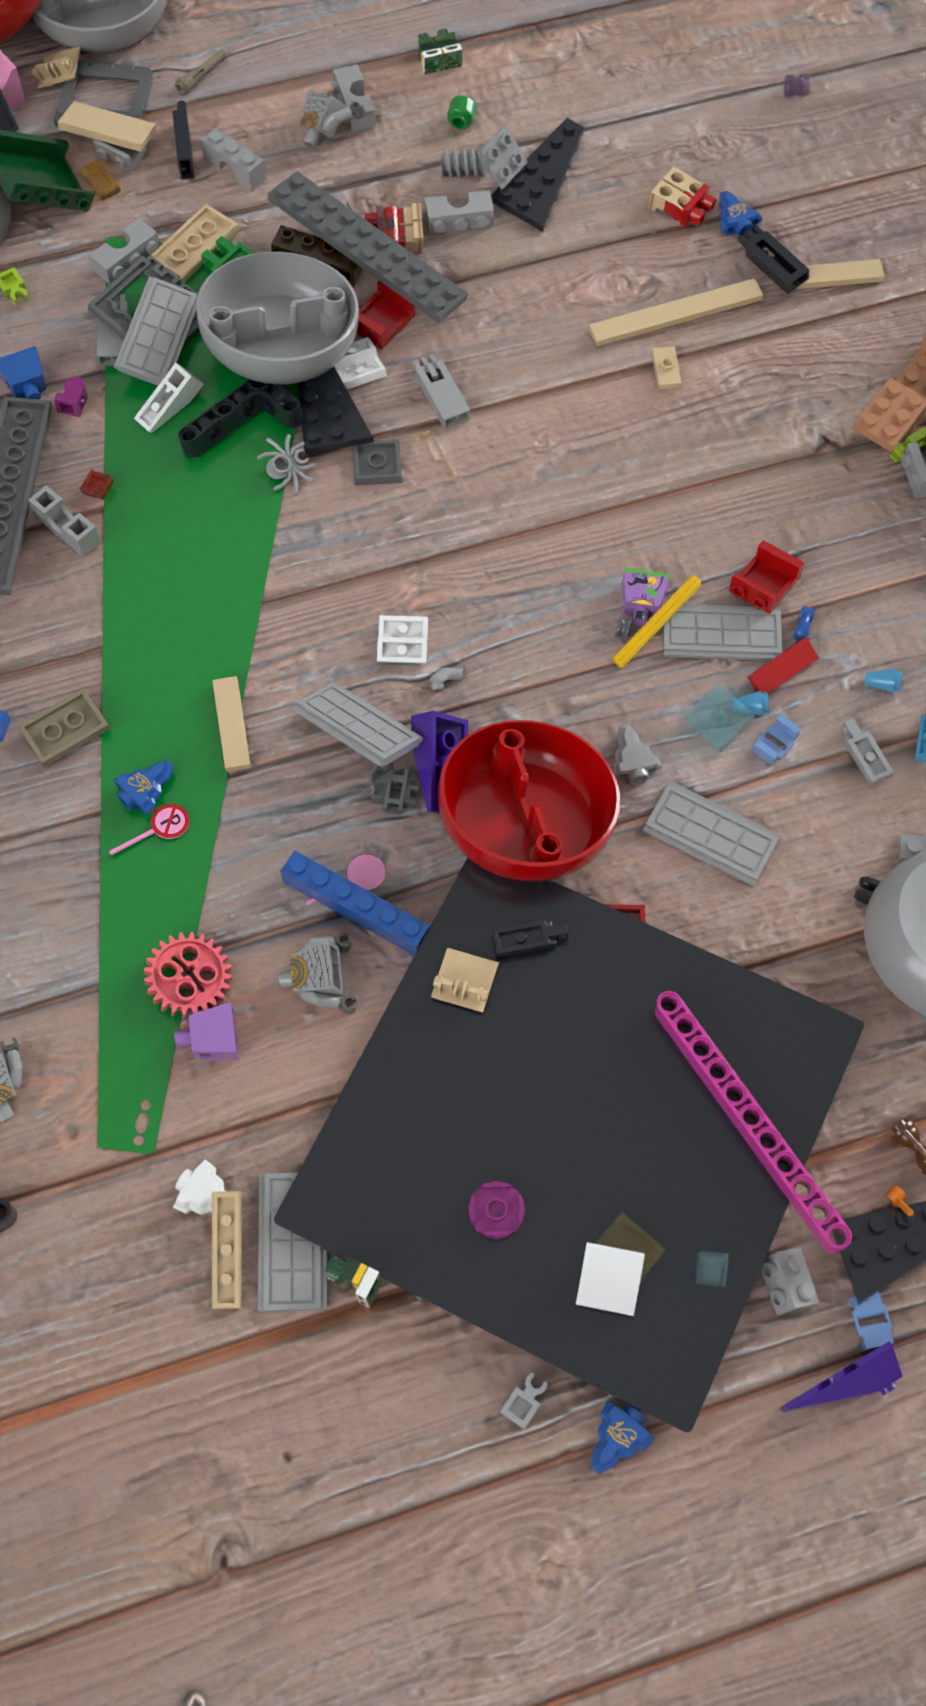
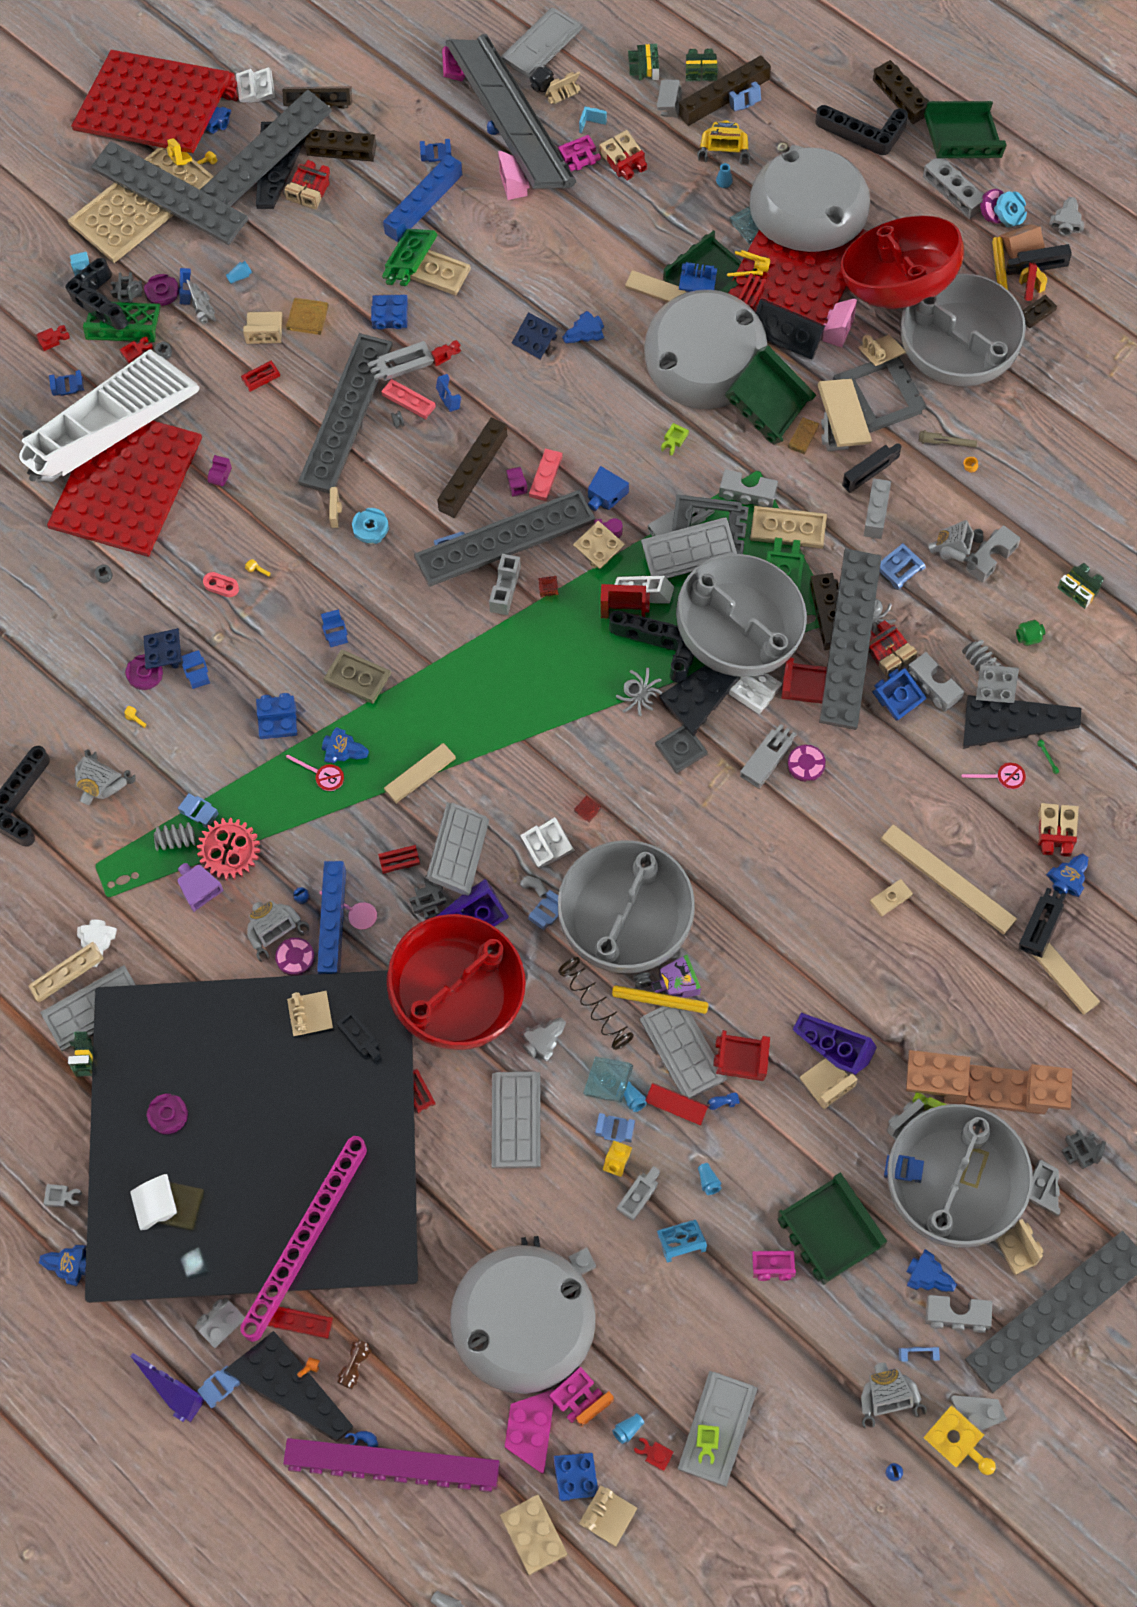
camera: 65 degrees right, 0 degrees up
none -> light grey piece [154,822,196,851]
none -> medium blue piece [178,793,219,829]
none -> blue plate [256,693,298,739]
none -> red tile [268,1306,333,1339]
none -> tile [275,937,315,976]
none -> blue hinge [293,887,309,904]
none -> red tile [378,845,421,874]
none -> medium blue piece [528,890,559,930]
none -> light grey cylinder [558,840,695,973]
none -> dark brown piece [558,957,634,1050]
none -> tan hinge [573,521,625,569]
none -> clear red plate [574,795,601,823]
none -> red panel [601,584,650,618]
none -> yellow bracket [603,1140,632,1177]
none -> tile [788,745,826,782]
none -> dark purple wedge [793,1013,877,1075]
none -> tan bracket [800,1058,858,1109]
none -> blue plate [872,668,927,721]
none -> medium blue plate [880,543,926,590]
none -> piece [961,762,1026,790]
none -> light orange hinge [963,457,978,473]
none -> green hinge [1037,740,1059,774]

